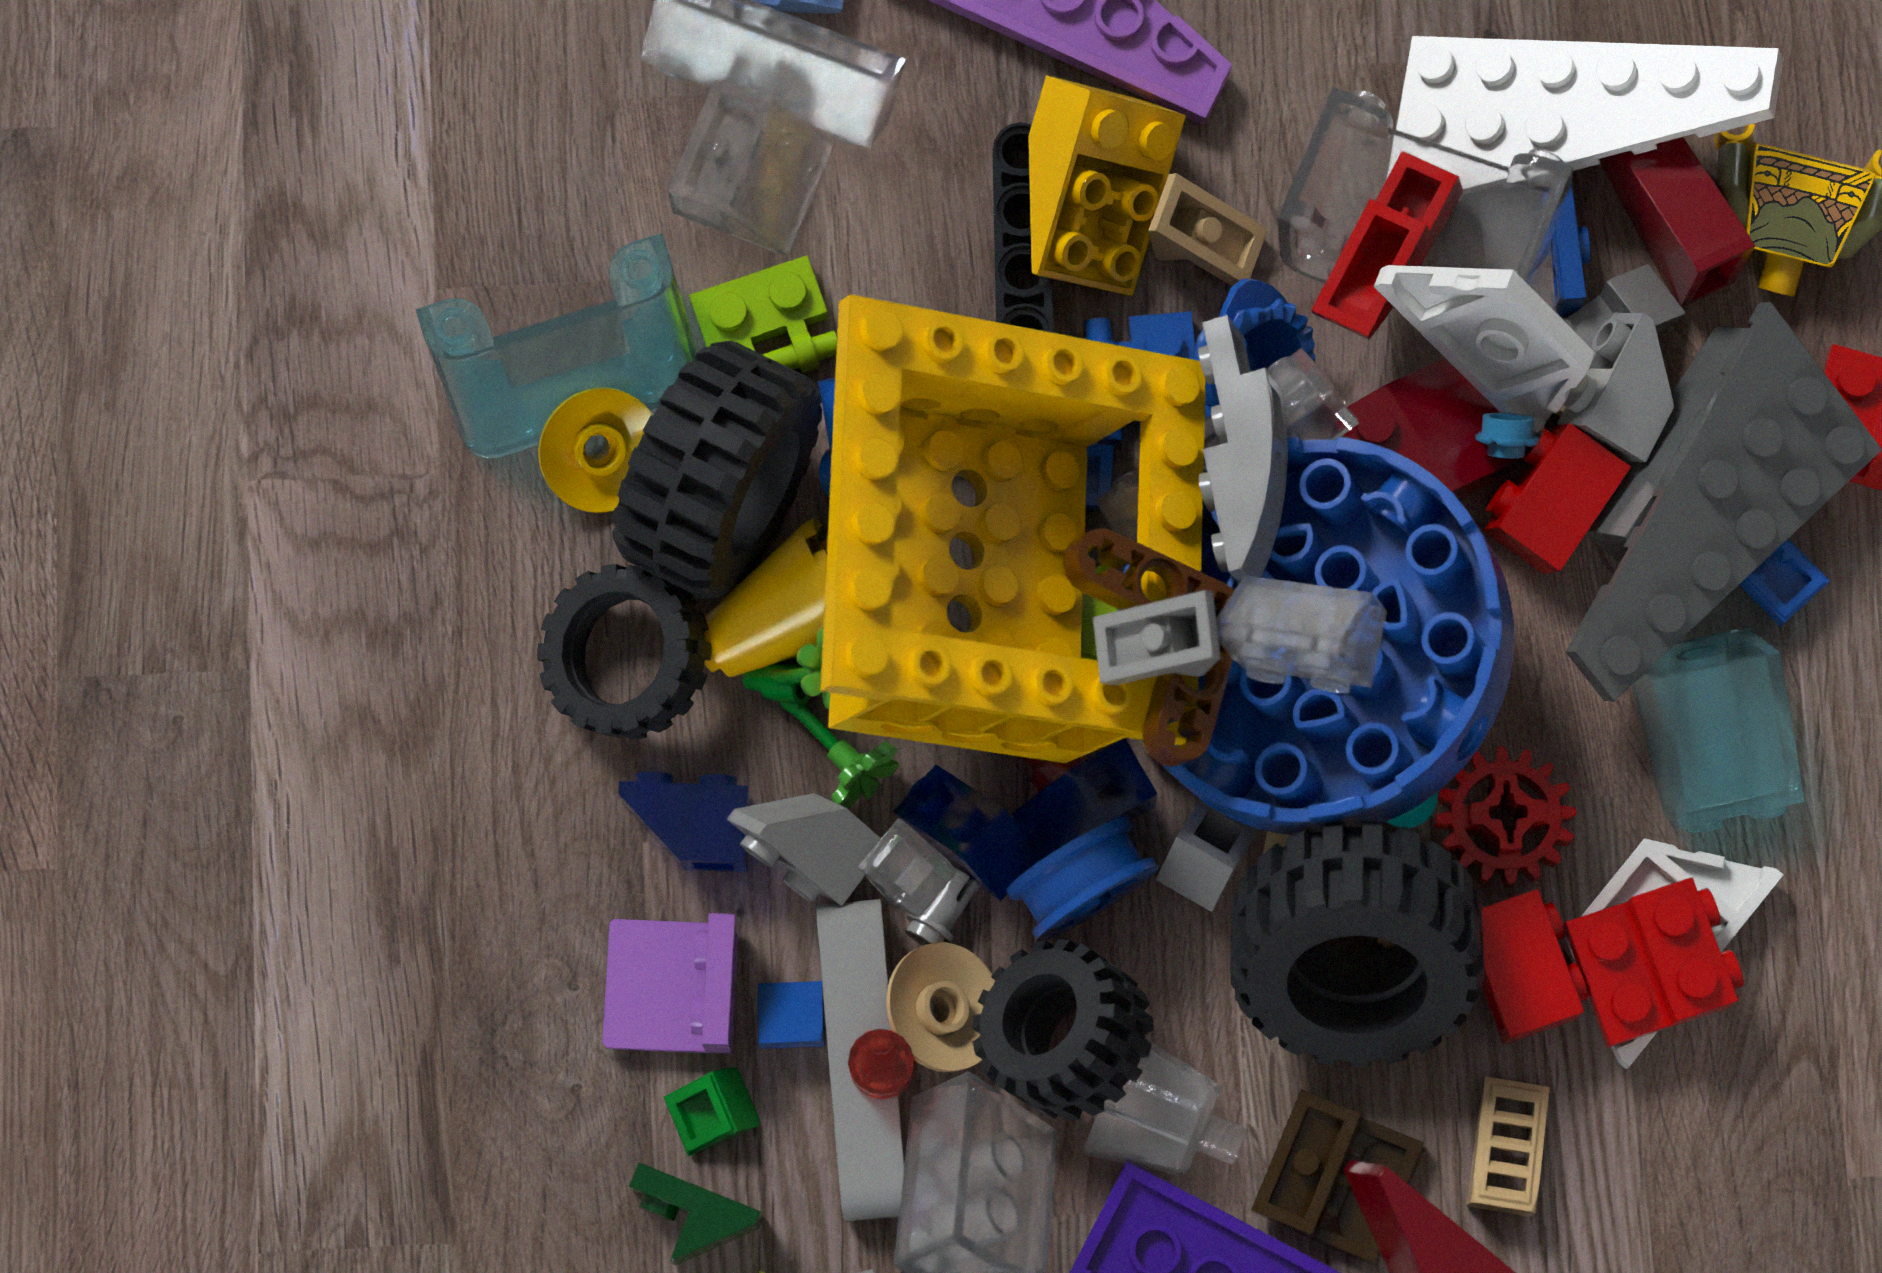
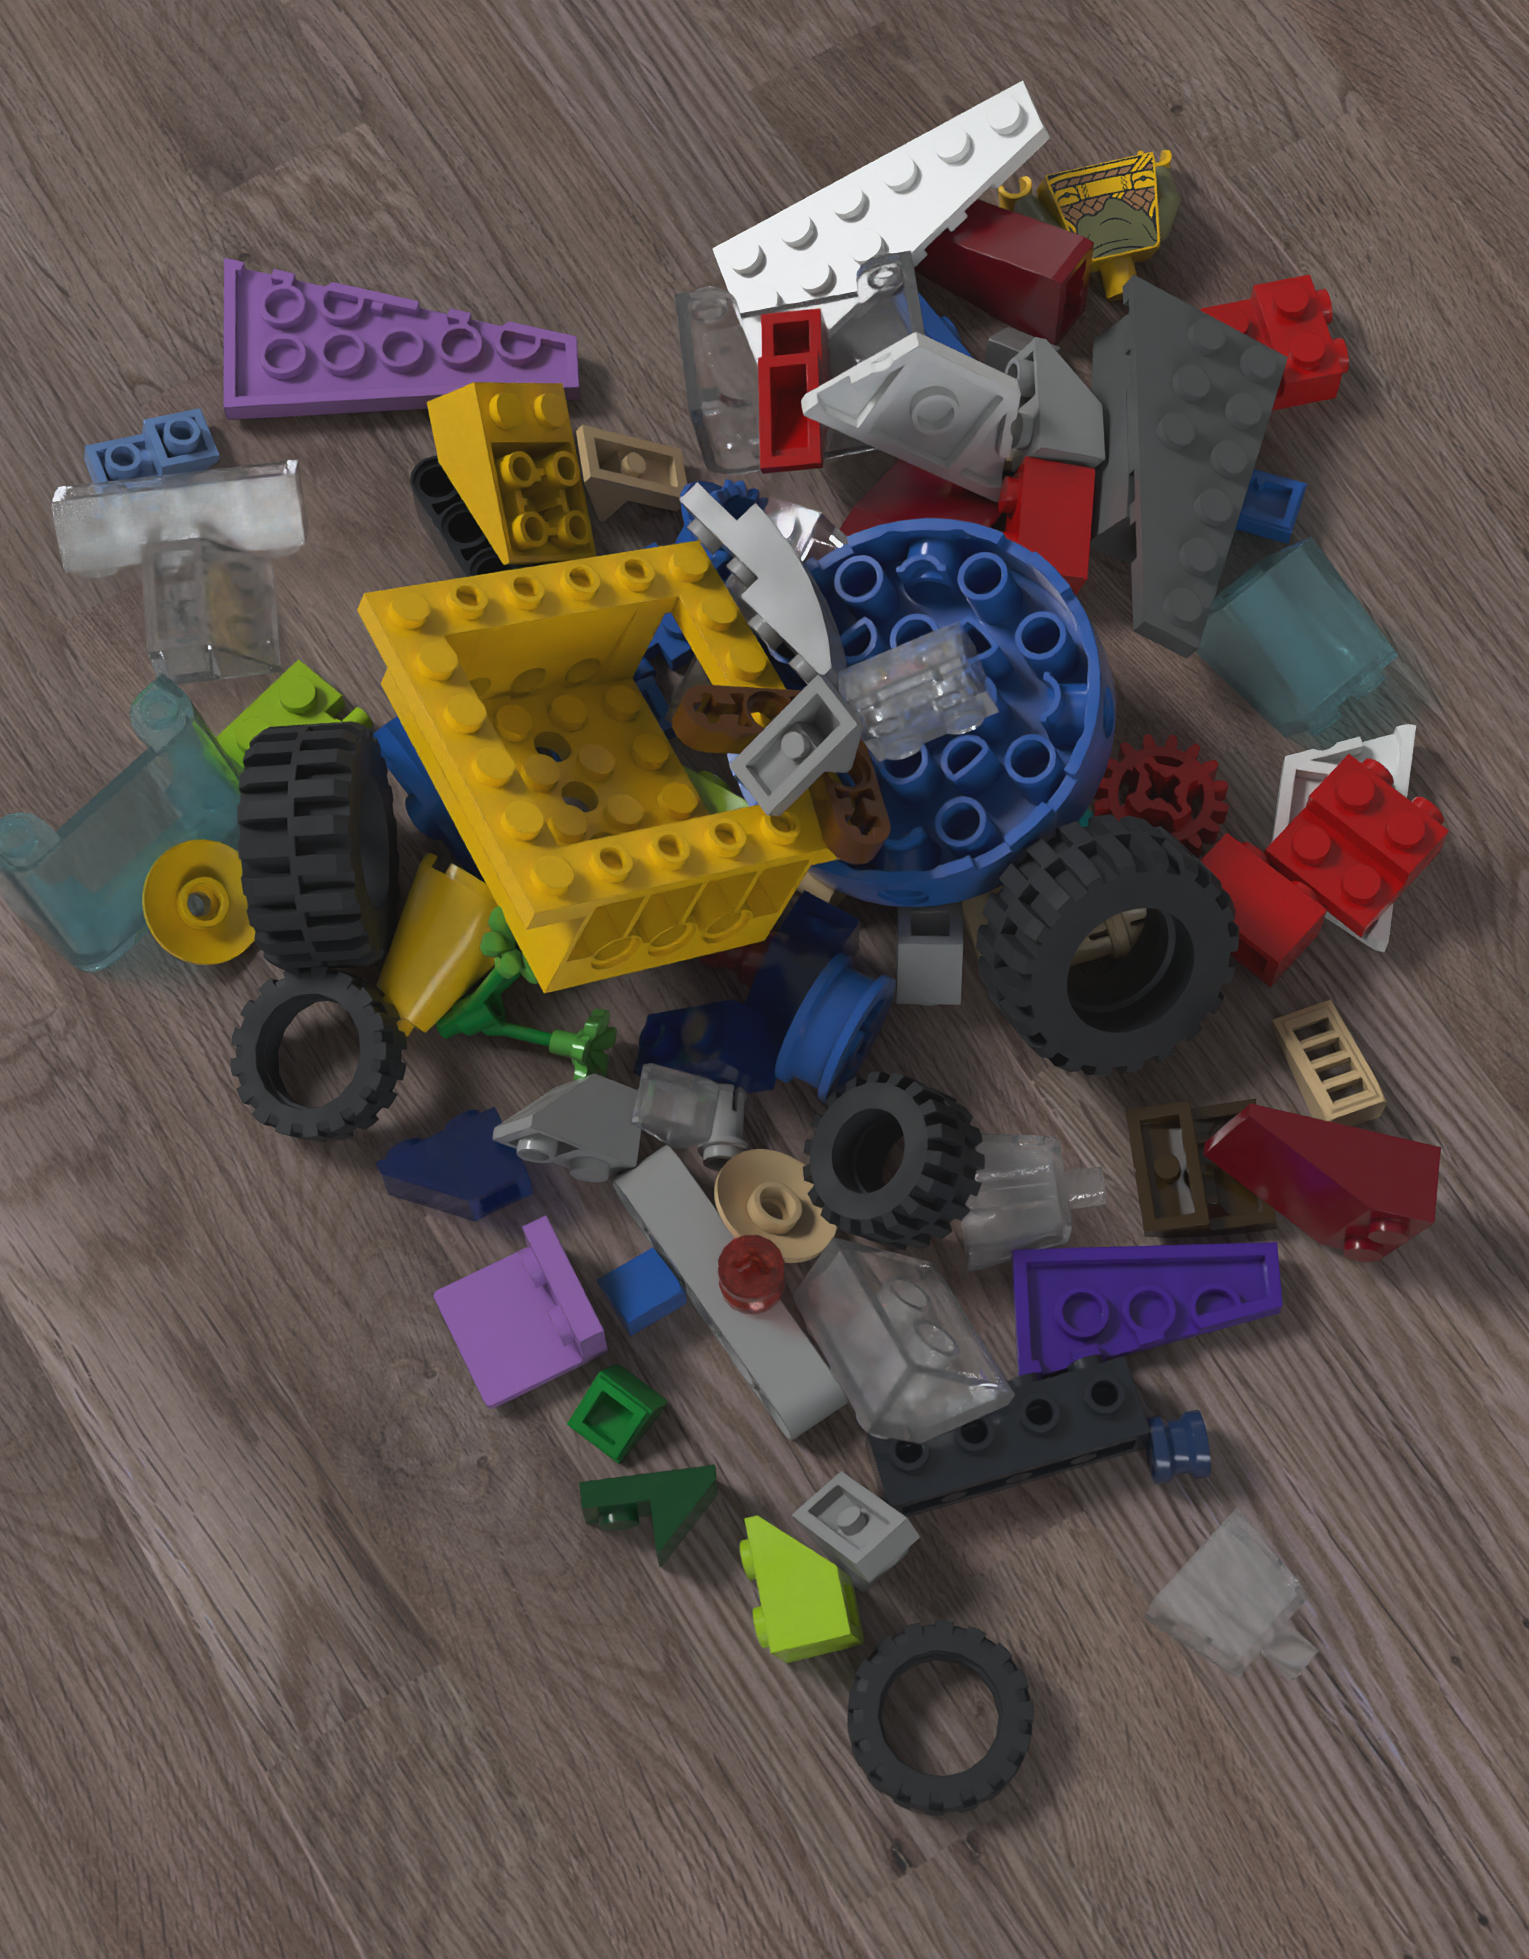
camera: 30 degrees left, 10 degrees down
dark azure plate [1476,413,1539,458] -> none

